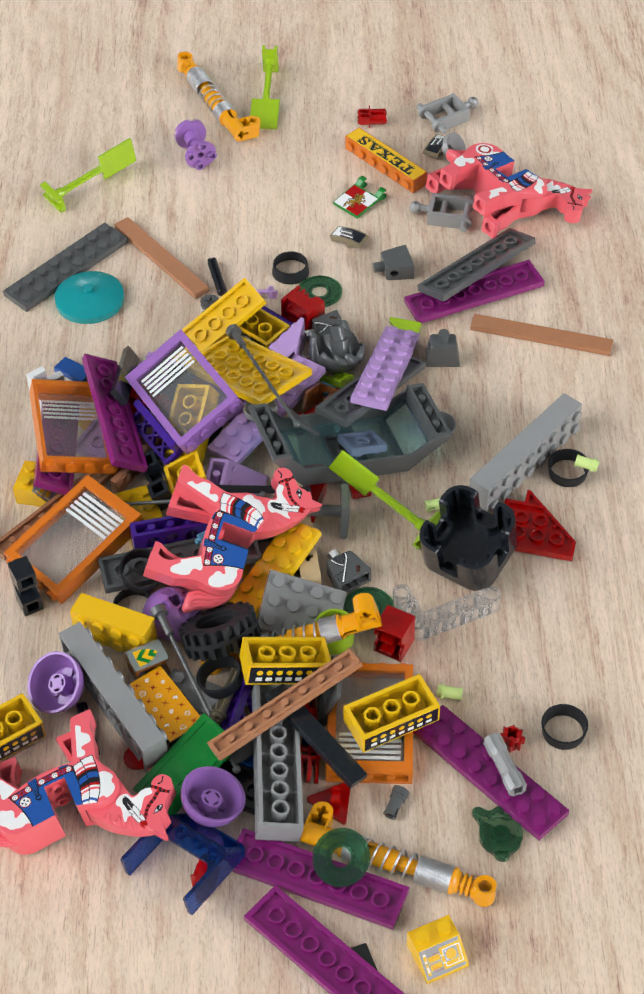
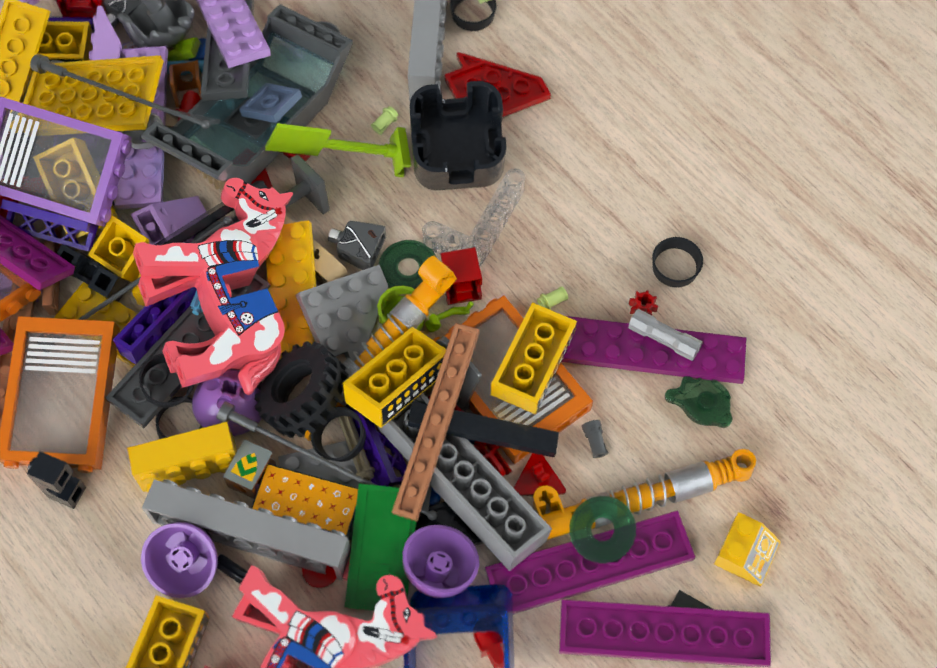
camera: 40 degrees left, 15 degrees up
none -> lime piece [425,301,474,332]

